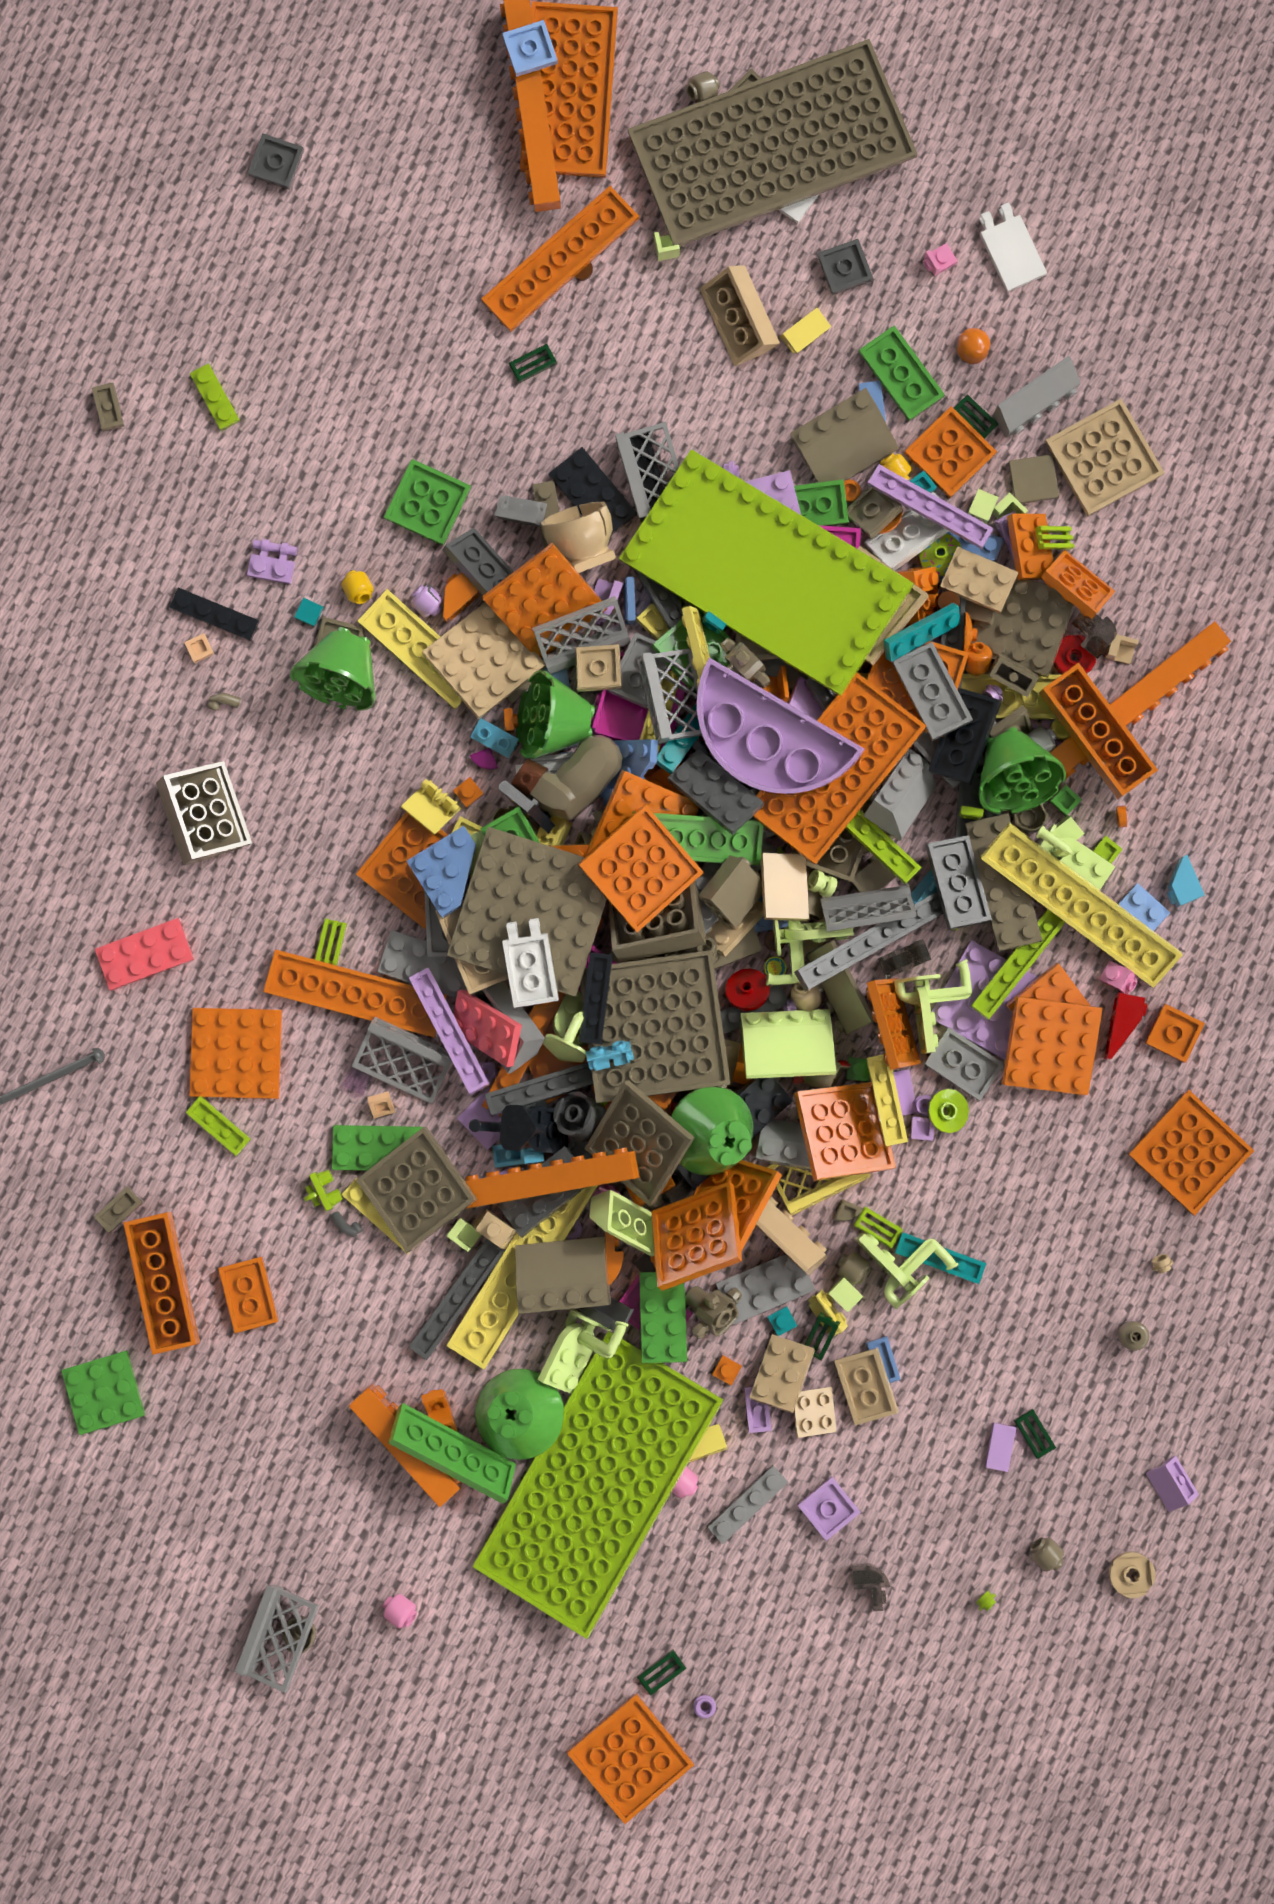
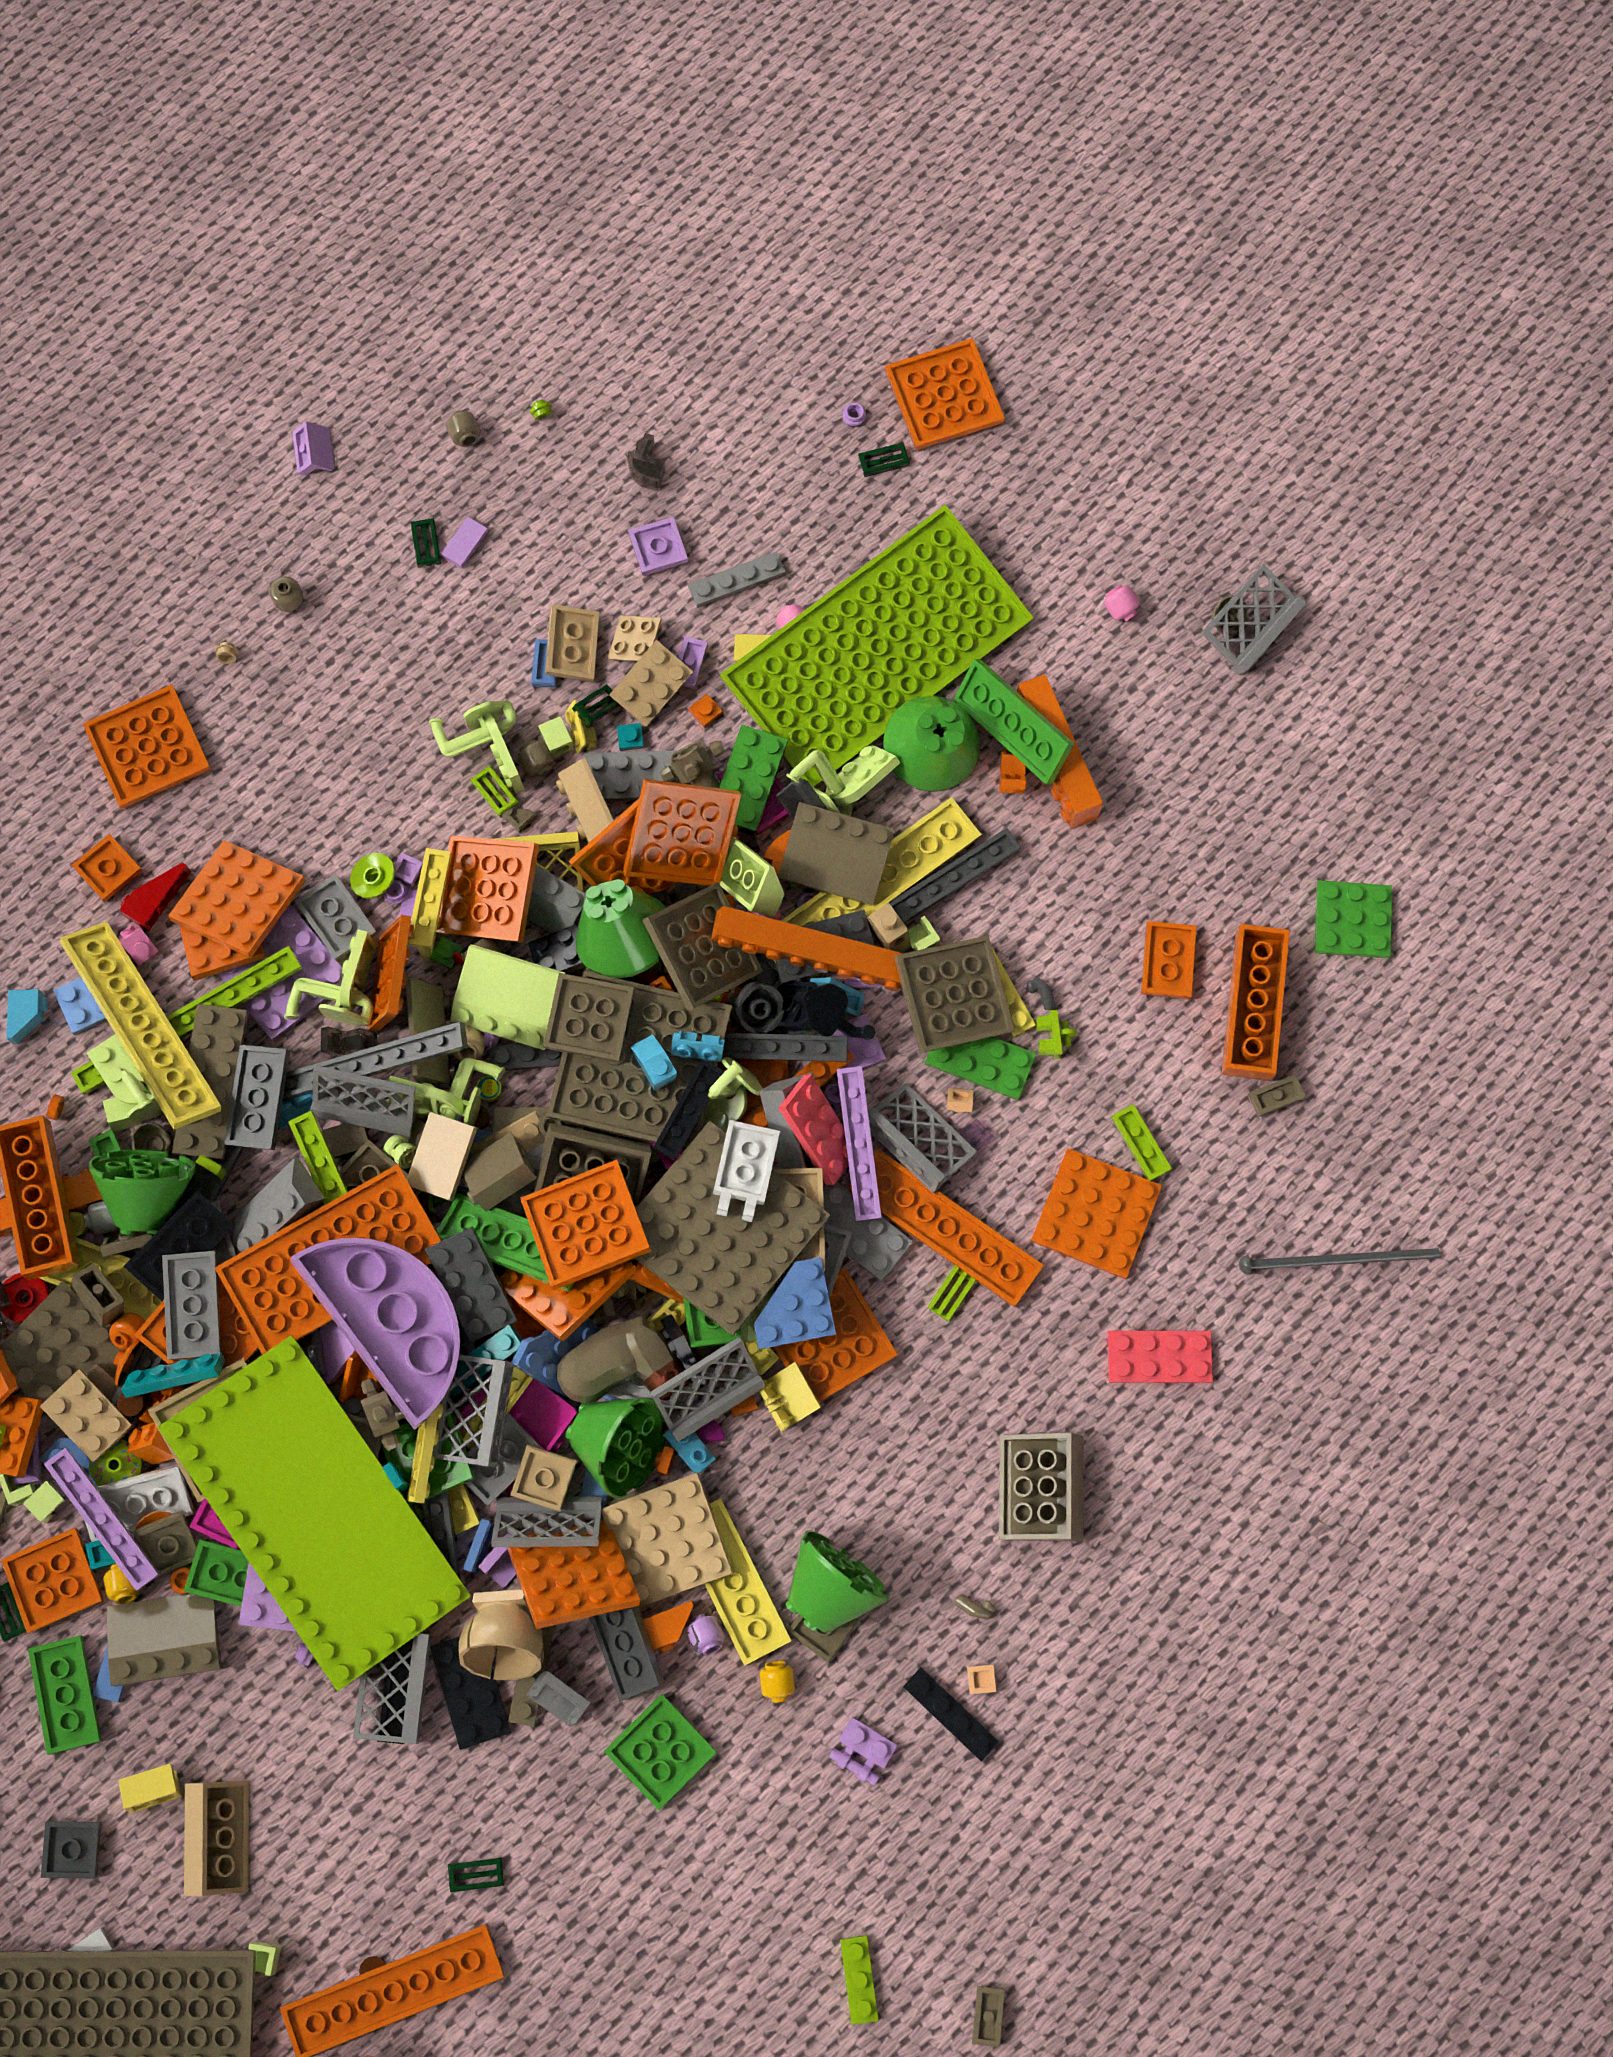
camera: 155 degrees left, 10 degrees down
teal tile [294,597,324,627] -> none
red plate [725,968,770,1011] -> none
teal plate [894,1232,987,1284] -> none
lavender plate [983,685,1003,702] -> none
tan plate [1109,1551,1156,1598] -> none
none -> dark tan plate [543,973,634,1063]
none -> medium azure slope [630,1035,677,1091]
none -> light grey fence [650,1337,766,1442]

